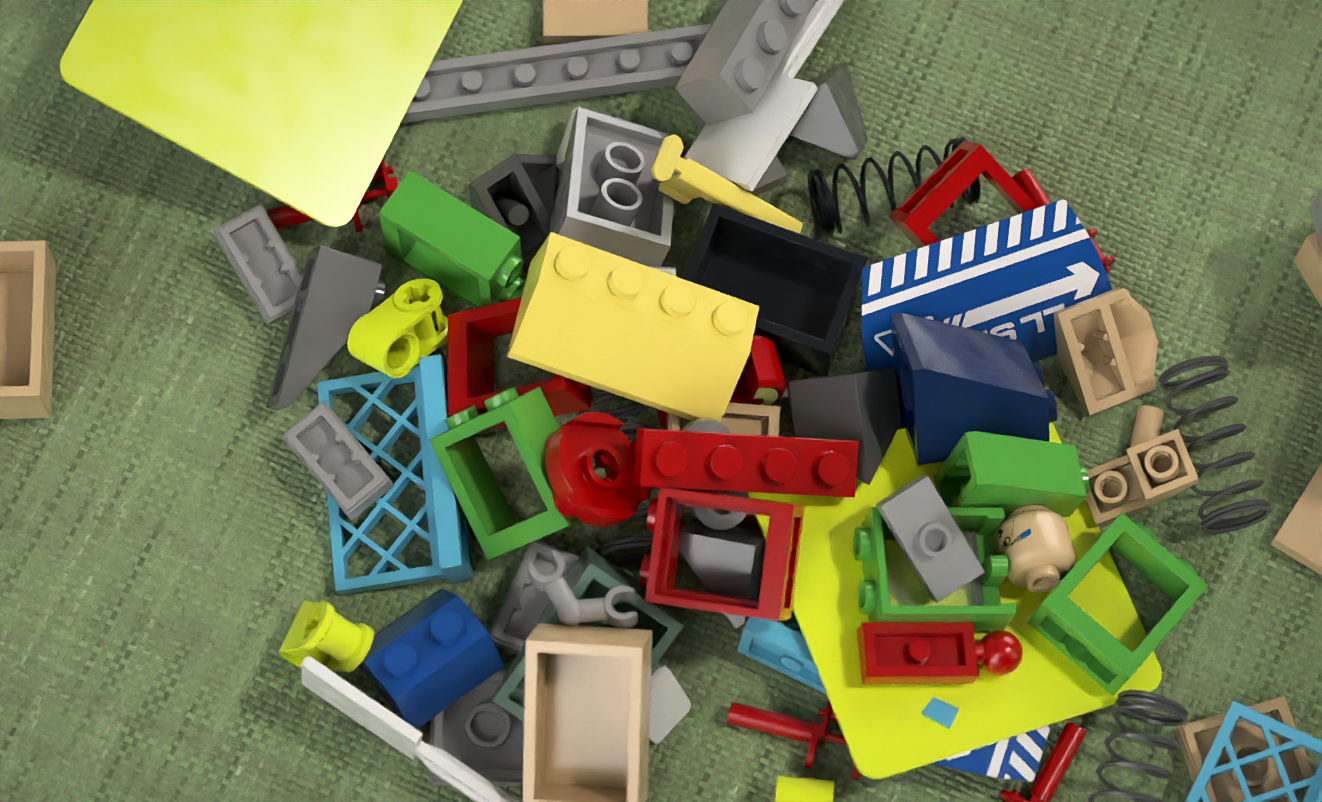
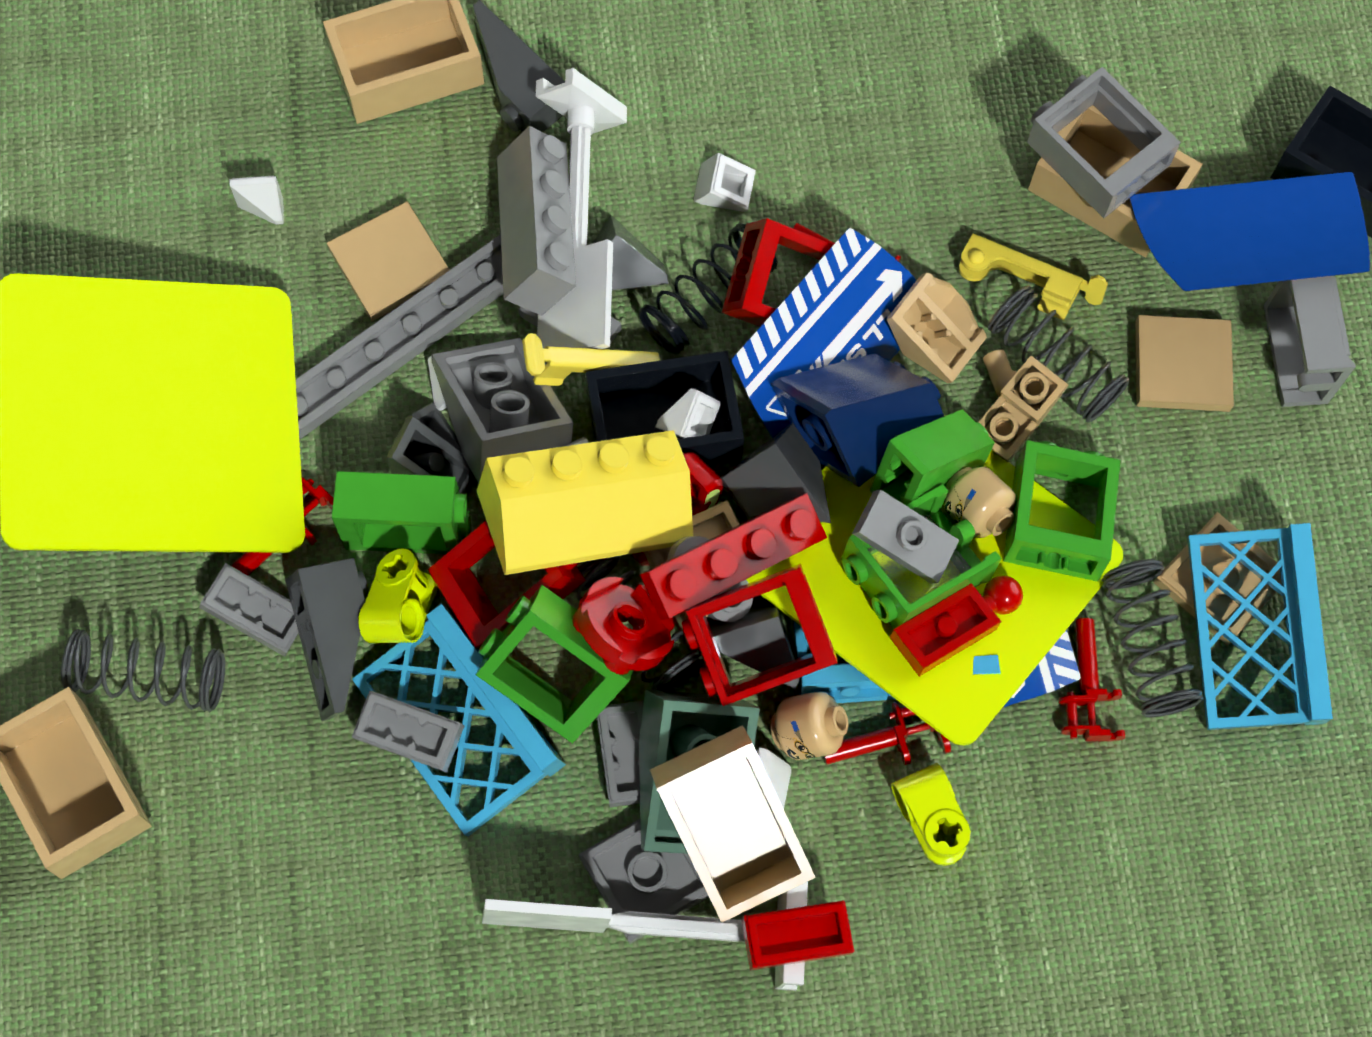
camera: 30 degrees left, 0 degrees up
neon yellow piece [278,600,374,673] -> none
blue slope [359,588,504,729] -> none
light grey arm [528,549,637,629] -> none
none -> dark grey piece [61,629,225,713]
none -> white slope [656,388,720,438]
none -> white slope [694,153,756,212]
none -> tan head [771,692,848,760]
none -> light yellow piece [959,233,1108,320]

